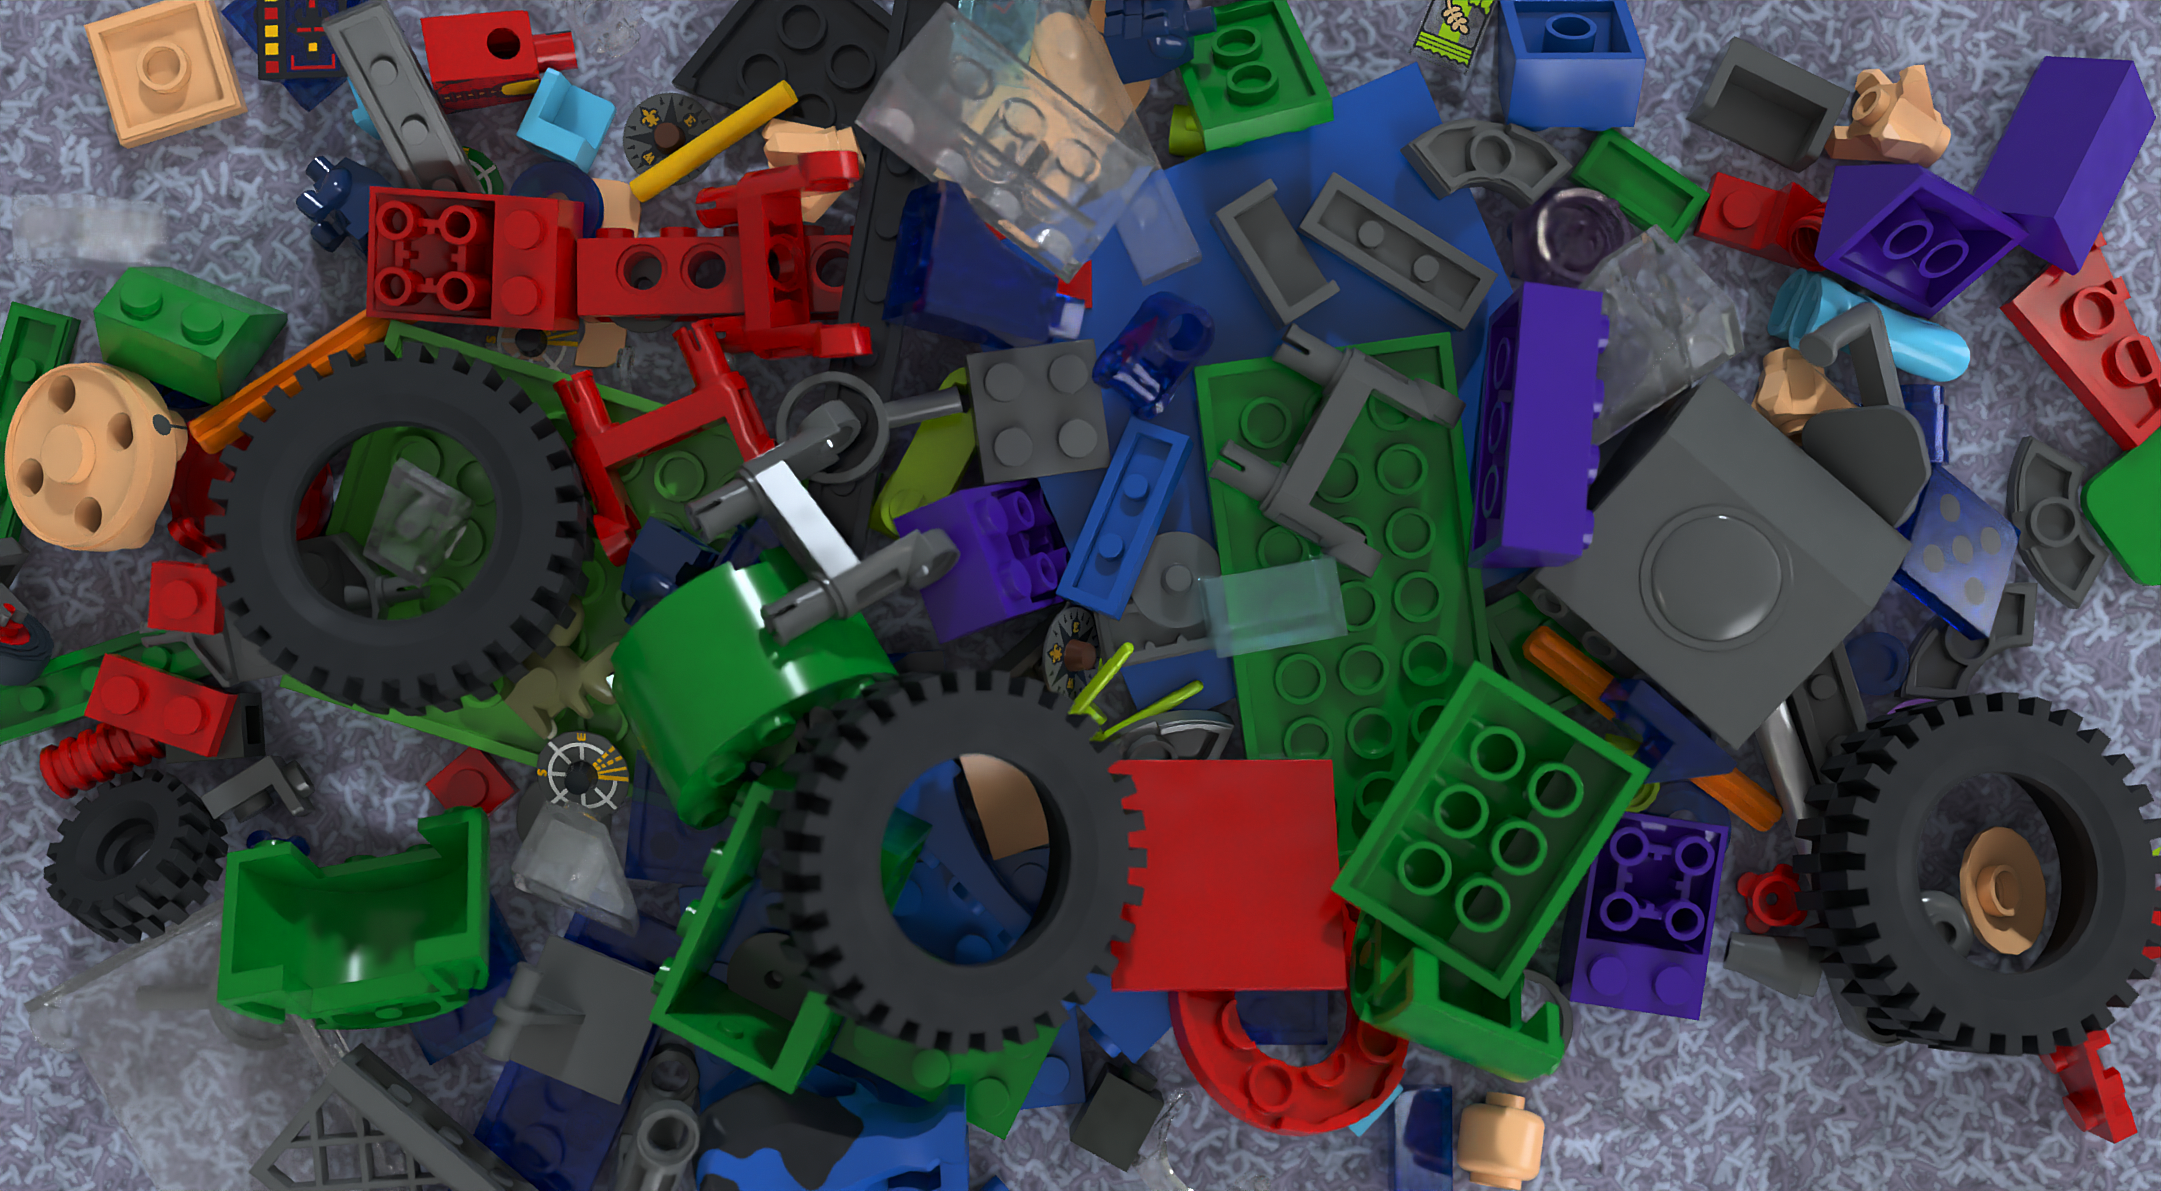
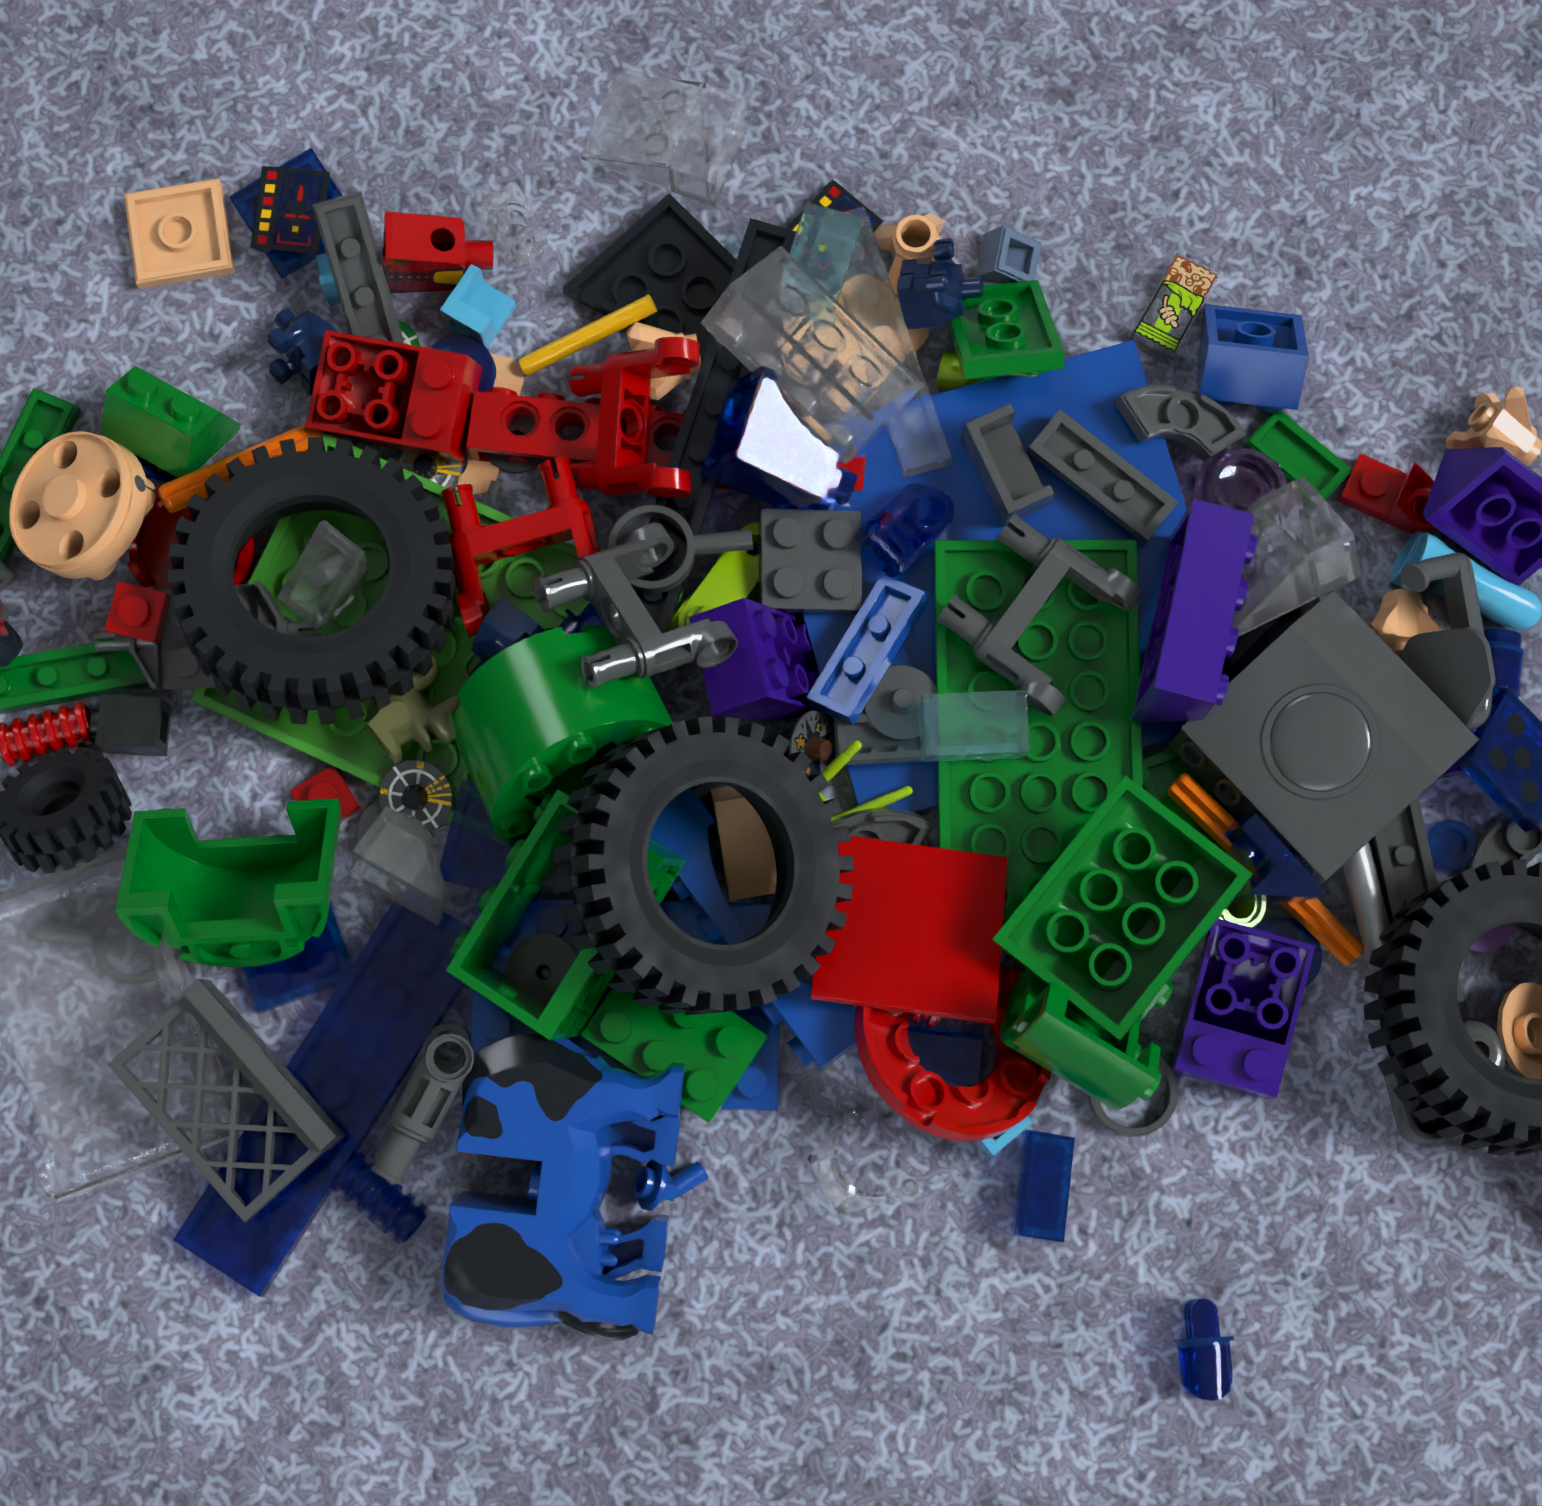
camera: 10 degrees right, 10 degrees down
clear slope [12,193,172,273] -> none
red plate [84,654,238,757] -> none
dark grey bracket [200,755,315,823] -> none
dark grey plate [482,933,658,1105] -> none
piece [623,93,714,186] -> none
pearl dark grey brick [1069,1061,1165,1173] -> none
light nougat head [1456,1092,1544,1191] -> none
dark grey panel [1686,36,1850,174] -> none
dark grey cone [1723,931,1825,1000] -> none
red plate [1736,863,1807,934] -> none

